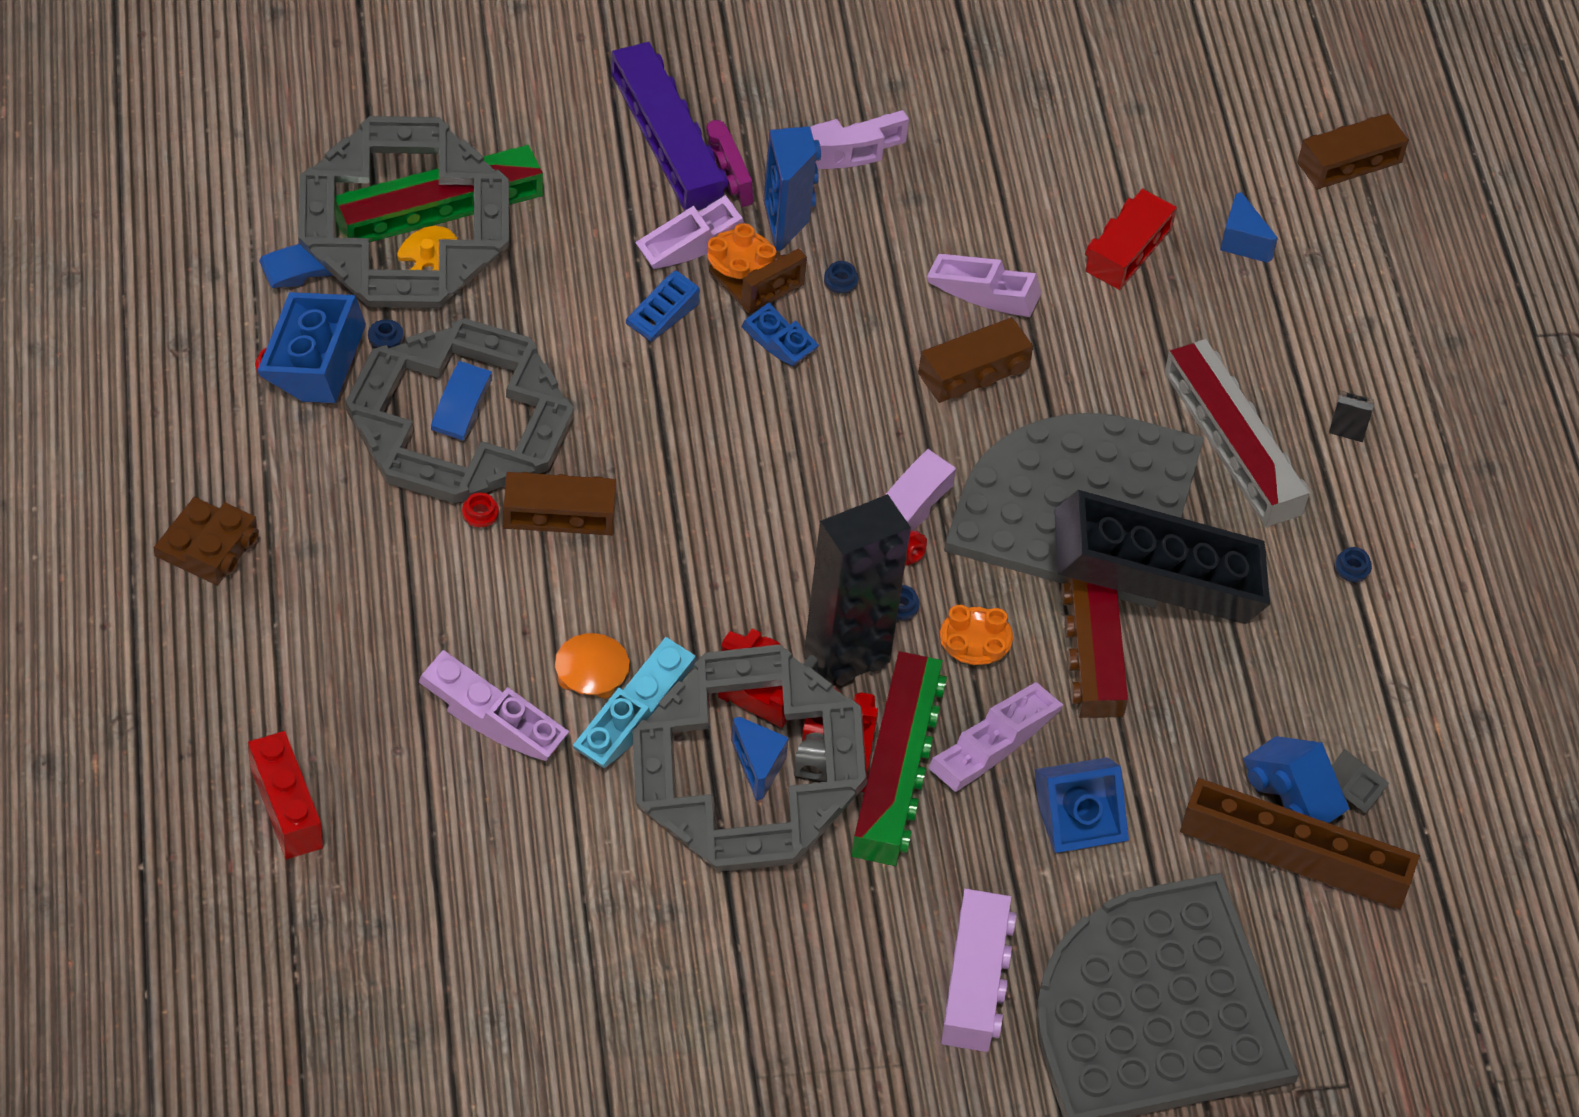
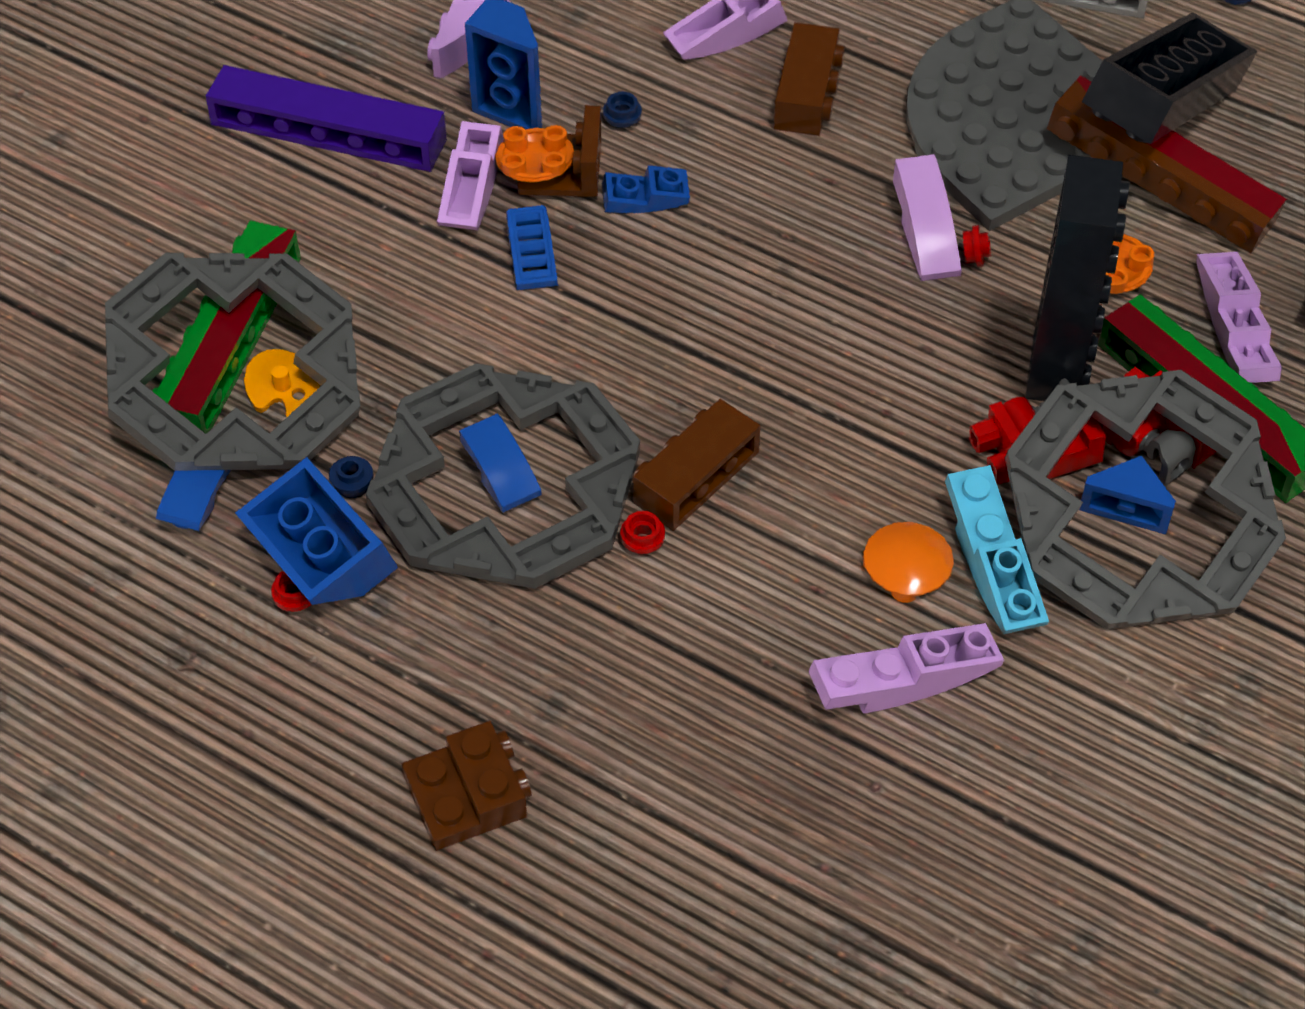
camera: 45 degrees left, 0 degrees up
red brick [248,731,323,860] -> none
magenta hinge [706,119,754,208] -> none
dark blue plate [897,585,920,620] -> none

